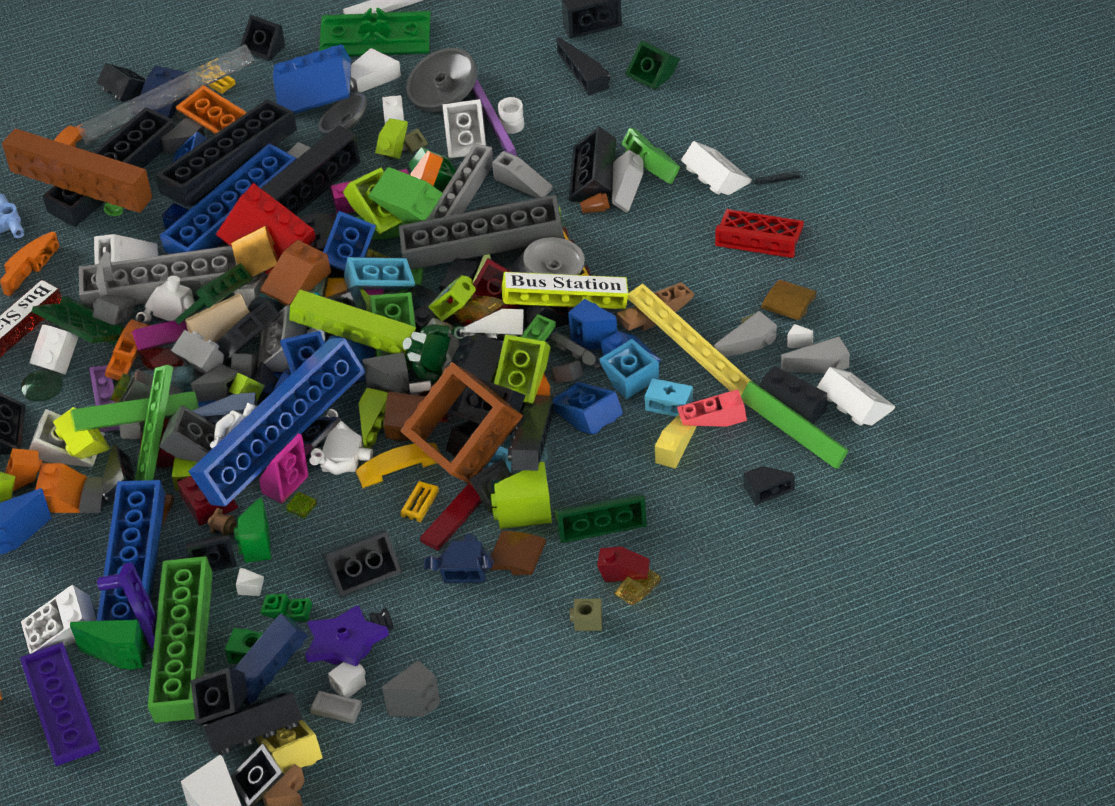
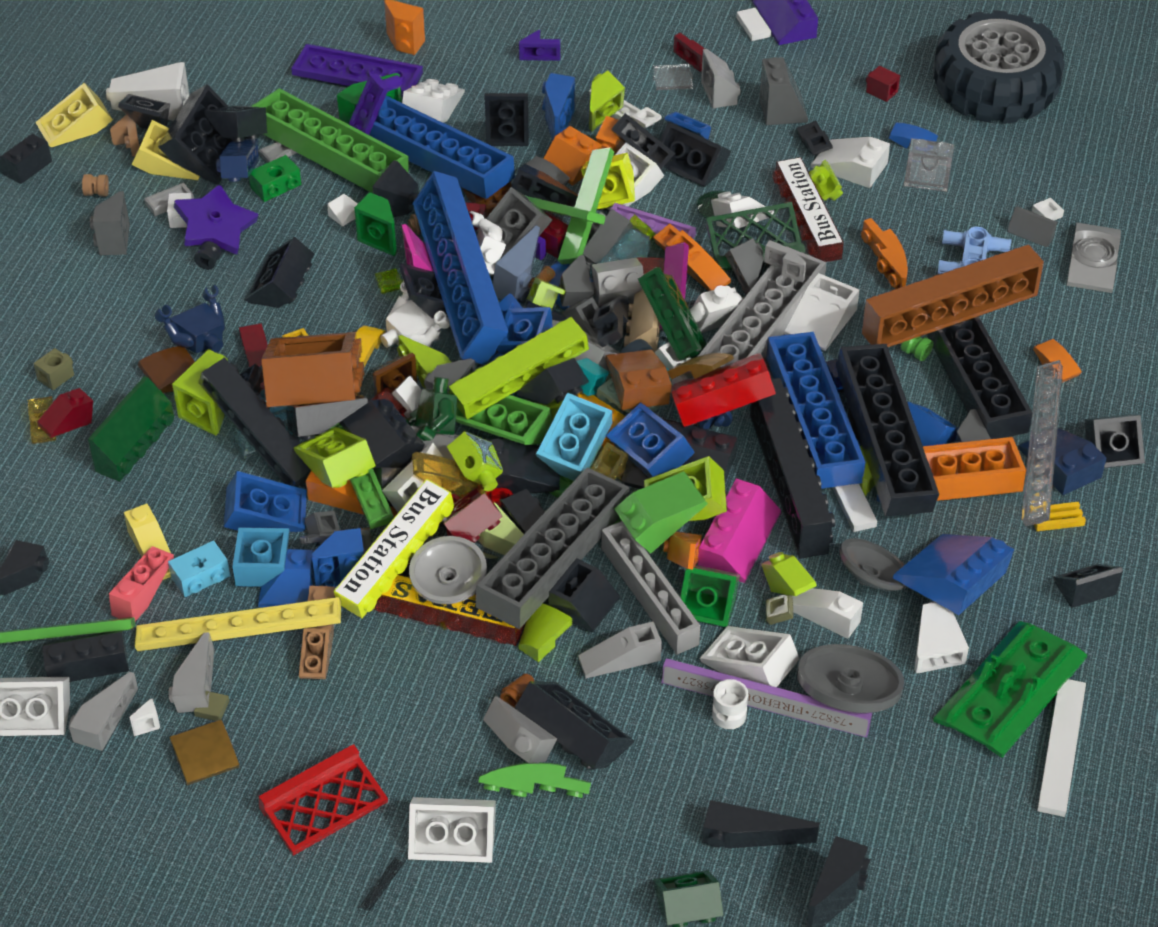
camera: 125 degrees right, 0 degrees up
green slope [260,594,313,622] -> none
none -> medium nougat wheel [82,174,109,196]
none -> black slope [484,93,529,146]
none -> black slope [611,113,676,174]

